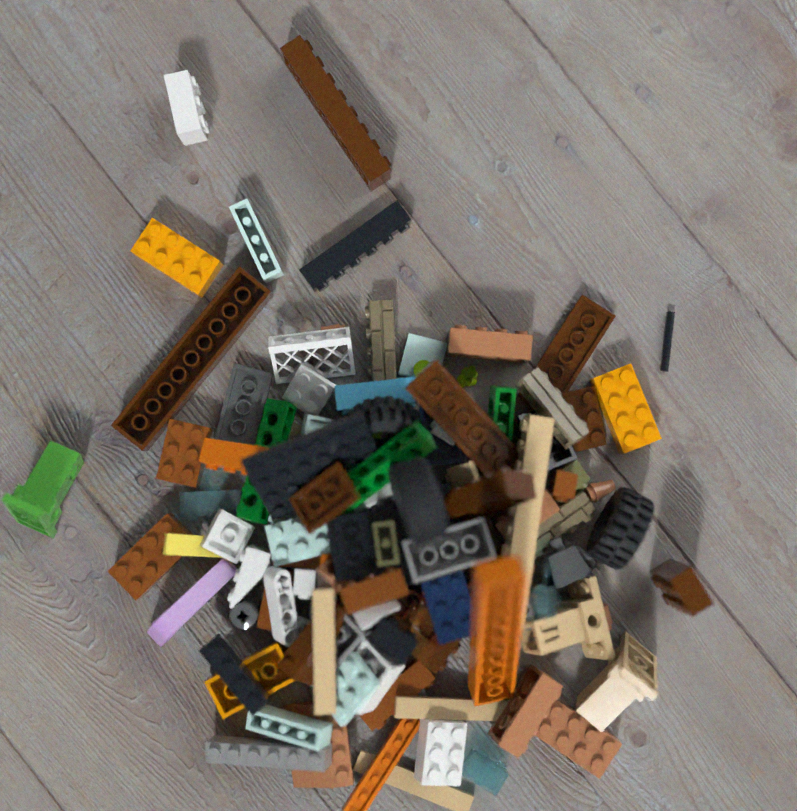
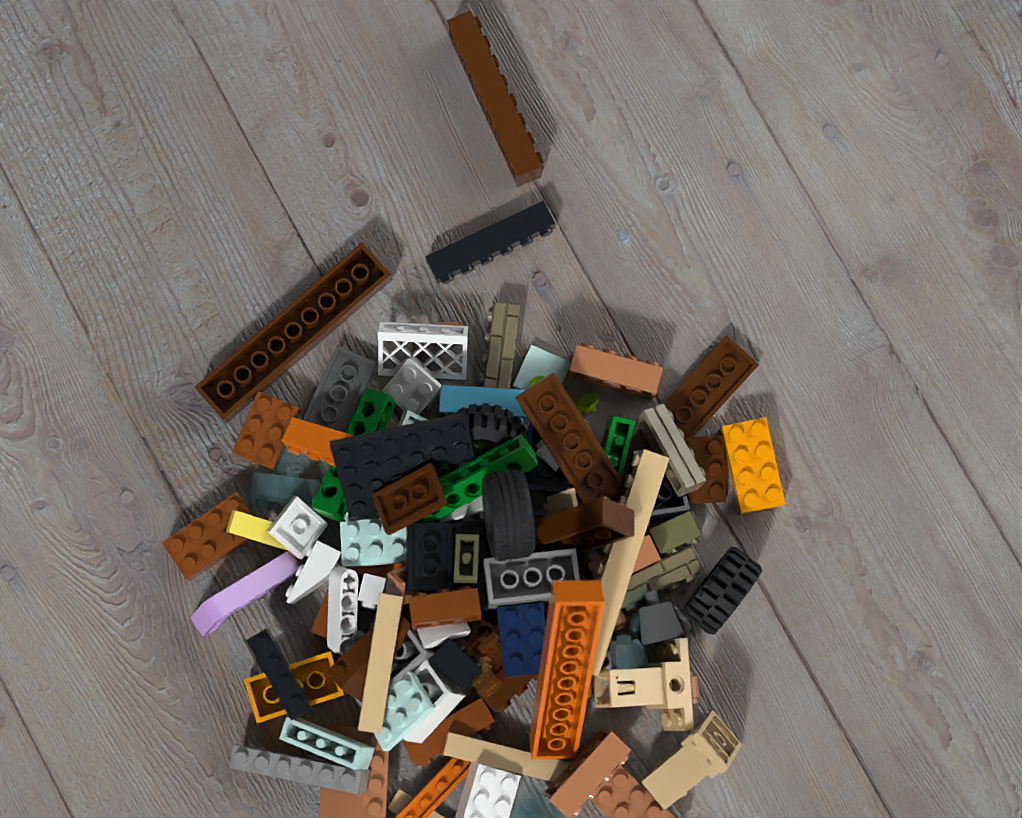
camera: 15 degrees right, 5 degrees down
bright green brick [1,441,84,538] -> none
light orange brick [130,218,224,298] -> none
white brick [164,70,209,146] -> none
light aqua brick [229,199,284,283] -> none
dark grey piece [229,598,260,629] -> none
dark orange brick [548,470,578,502] -> none
nougat cone [584,479,616,503] -> none
reddish brown brick [650,559,715,617] -> none
black bar [660,311,675,372] -> none

